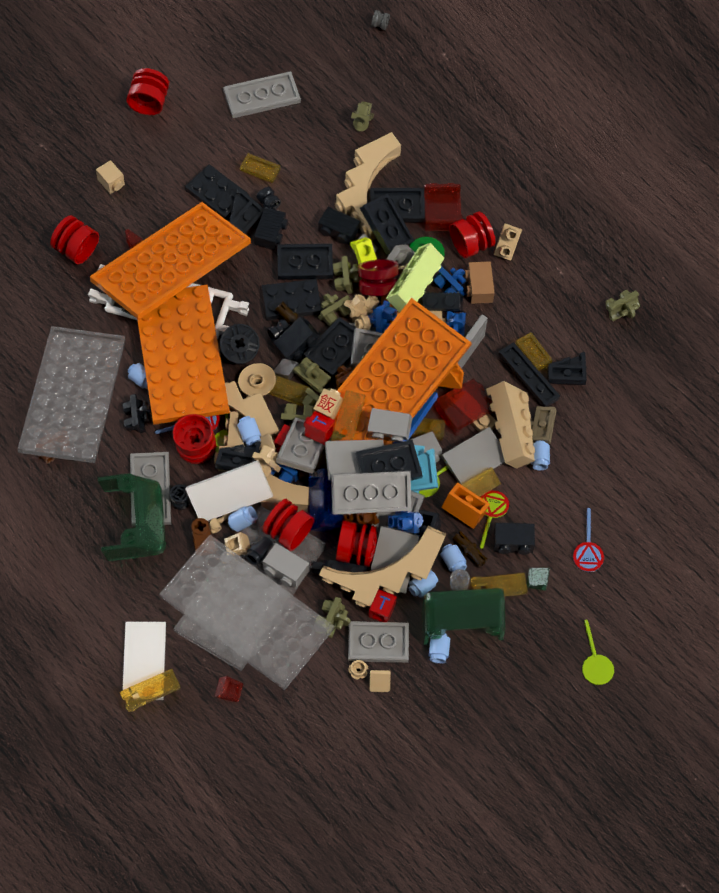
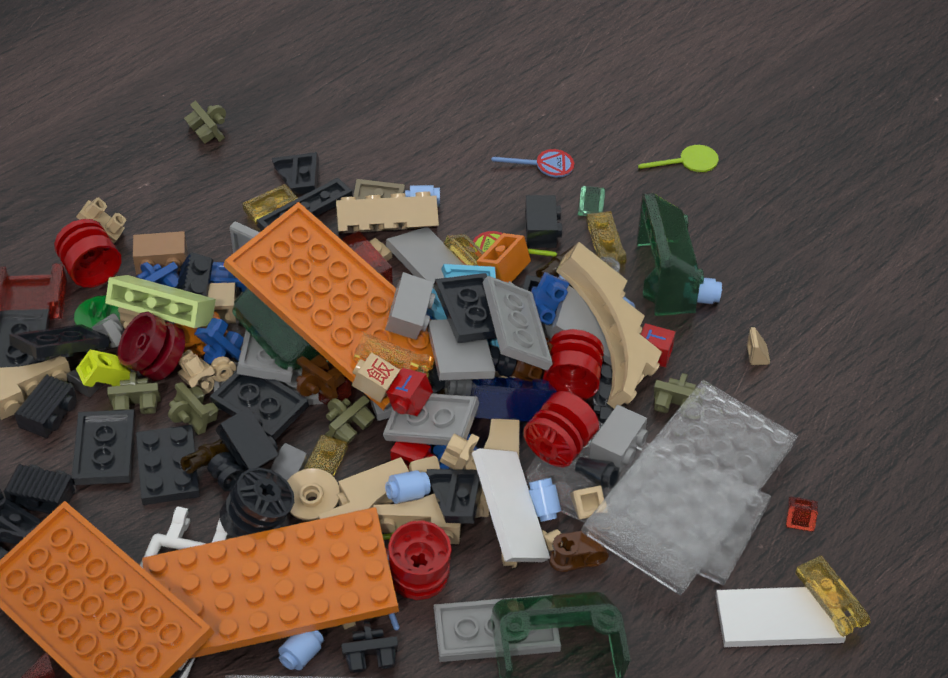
camera: 90 degrees left, 15 degrees down
black wheel [170,485,190,510] -> none
olive hips [281,403,315,427] -> none
olive hips [293,357,331,392] -> none
light grey tile [348,621,409,663] -> none
tan plate [348,660,368,679] -> none

